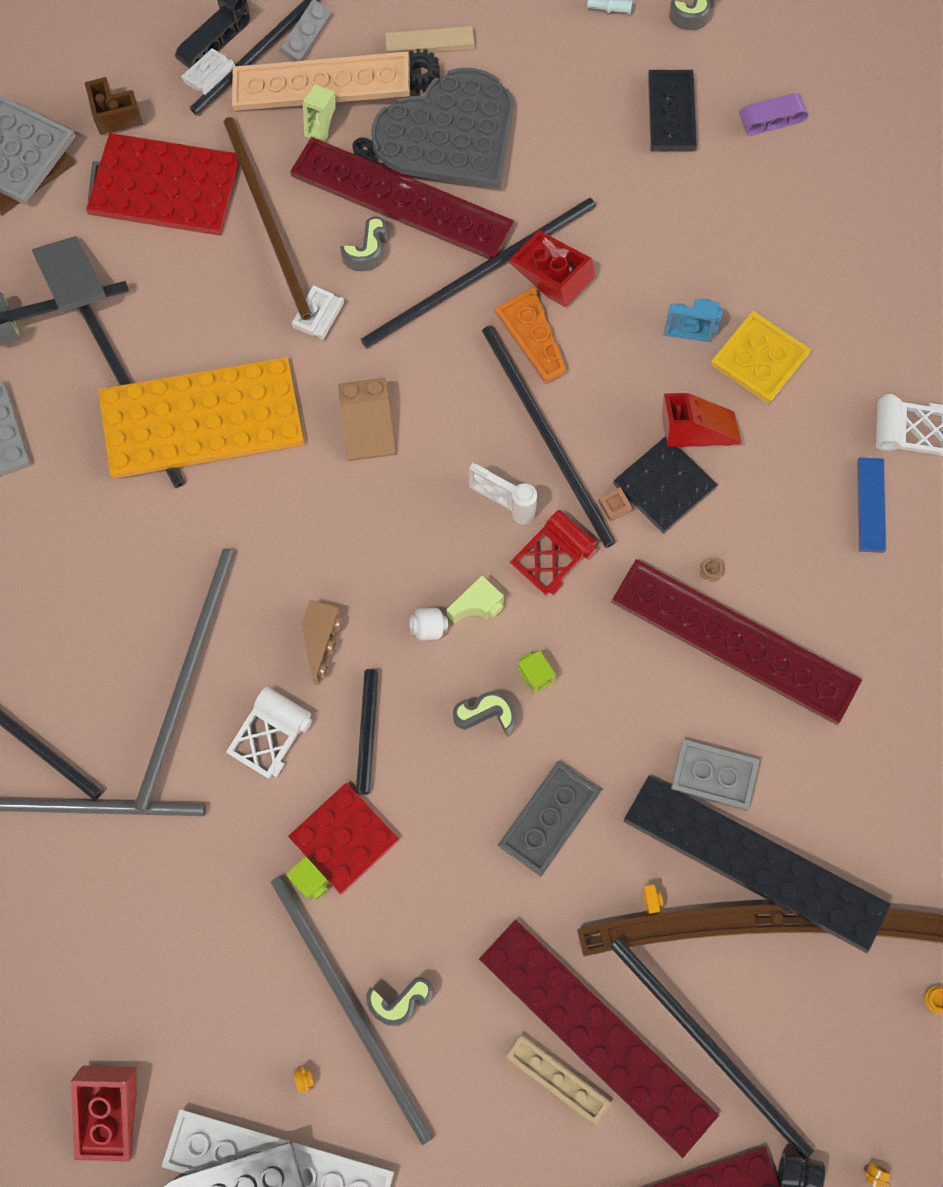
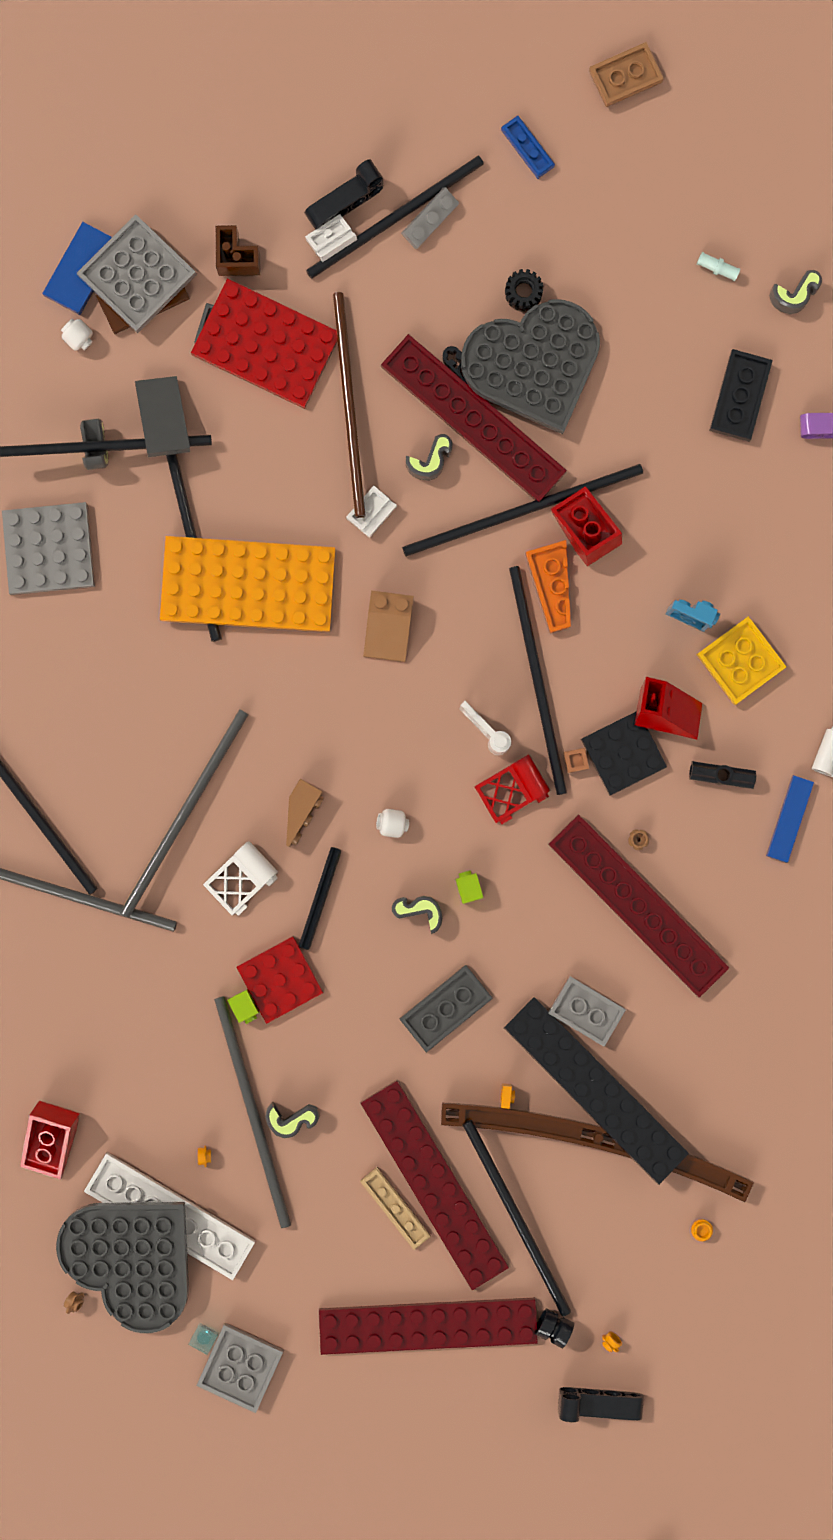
camera: 10 degrees right, 15 degrees up
light nougat plate [232,52,410,111] -> none
yellowish green arch [303,85,335,142] -> none
tan tile [385,26,474,53] -> none
yellowish green arch [446,576,504,624] -> none
none -> black piece [689,761,756,789]

